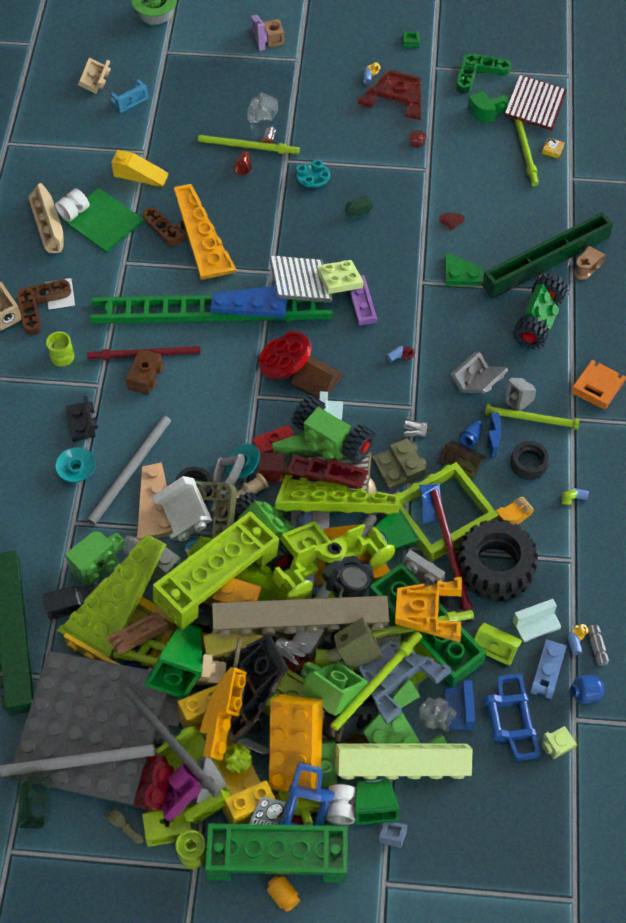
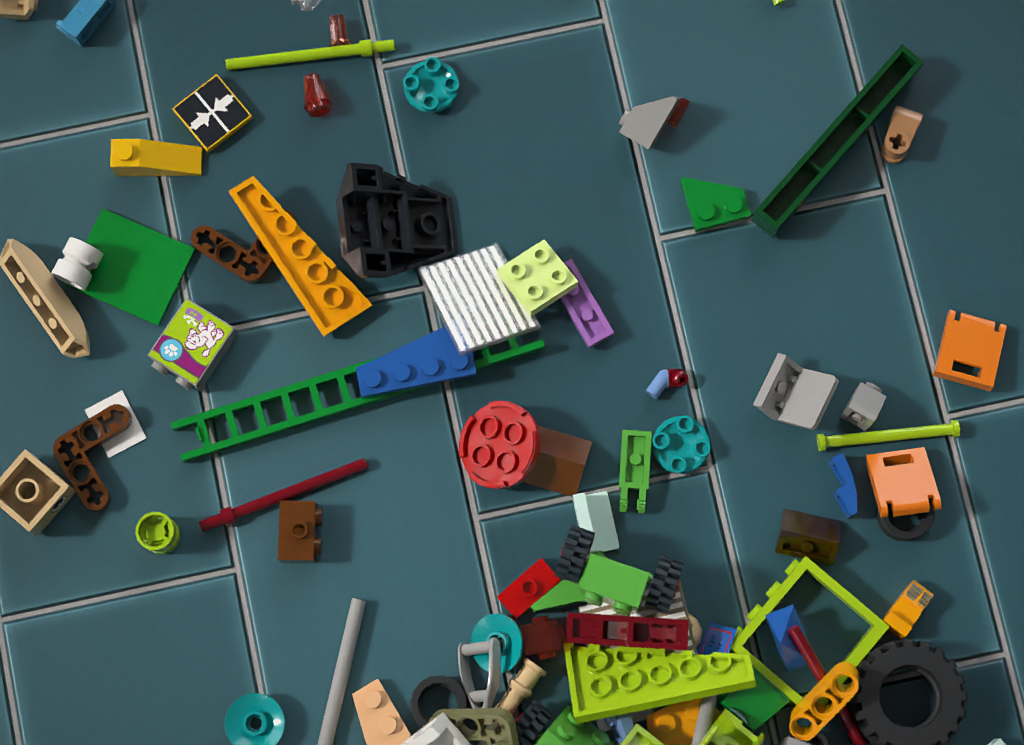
camera: 15 degrees left, 20 degrees up
black bracket [66,396,98,442] -> none
clear green brick [345,196,373,219] -> none
olive plate [372,438,427,490] -> none
flat silver piece [402,417,432,437] -> none
blue cone [460,420,483,448] -> none
plate [512,273,568,350] -> none
arm [561,488,589,505] -> none
none -> brick [147,298,238,391]
none -> black tile [172,74,253,153]
none -> black wedge [336,162,458,278]
none -> light grey slope [619,96,681,149]
none -> bright green hinge [619,429,652,514]
none -> teal dish [652,415,710,474]
none -> light orange beam [789,662,859,741]
none -> orange container [866,447,941,518]

